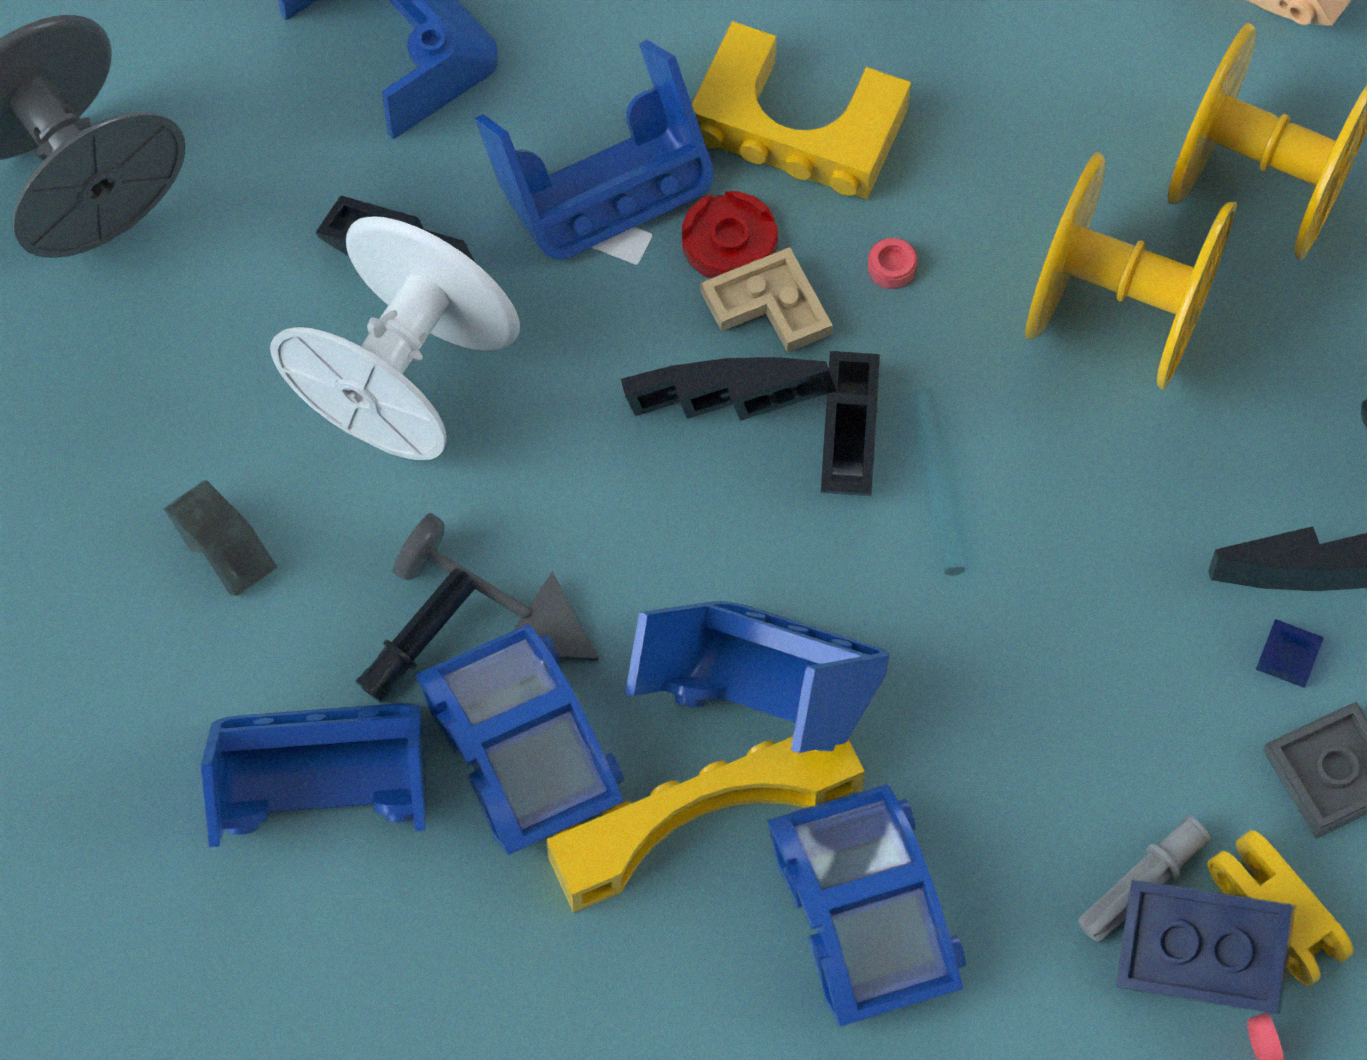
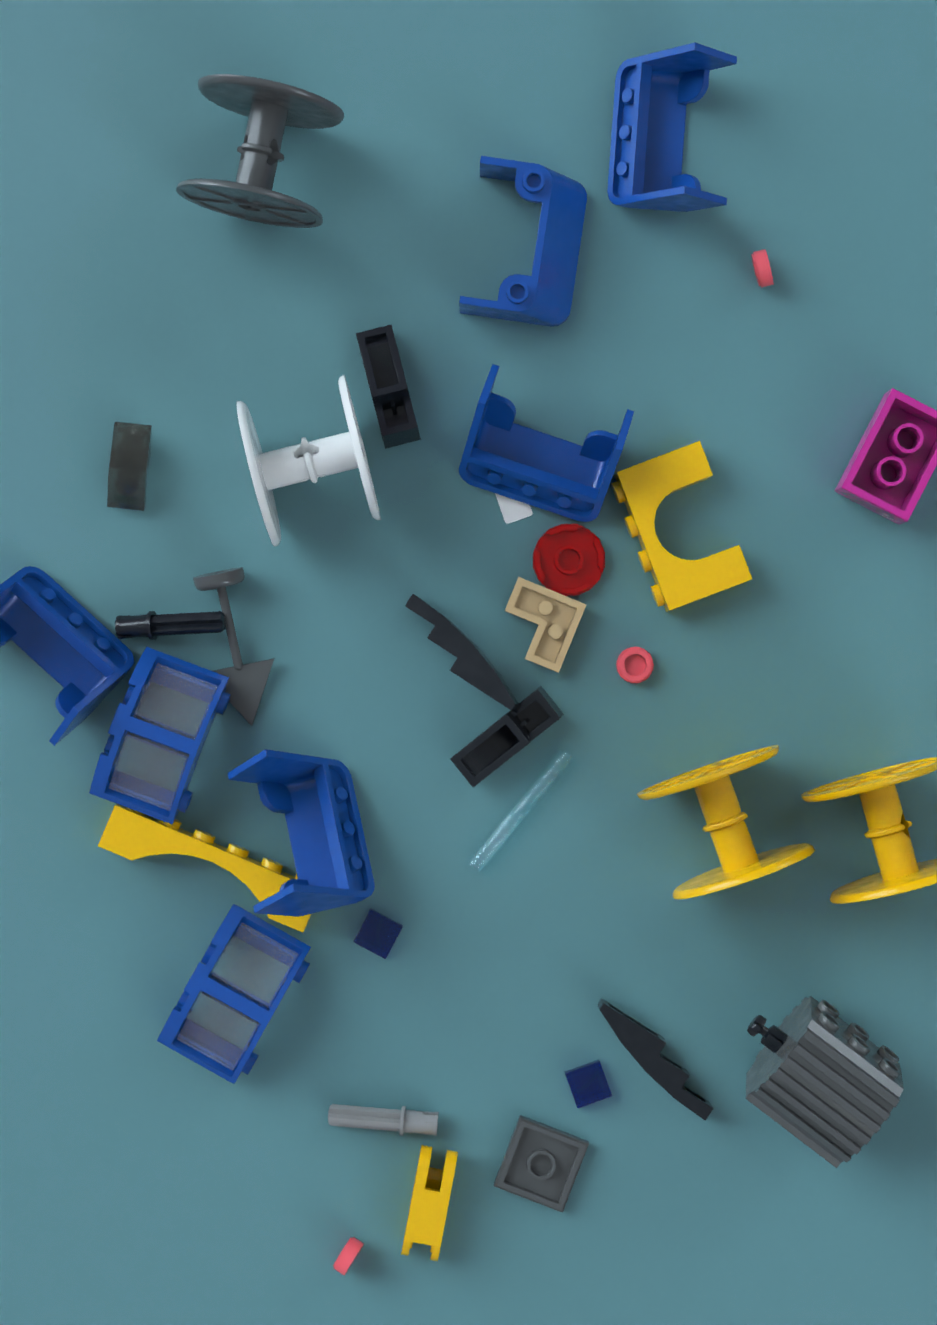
camera: 50 degrees right, 25 degrees up
dark blue plate [1116,880,1296,1014] -> none
none -> clear blue tile [353,908,403,959]

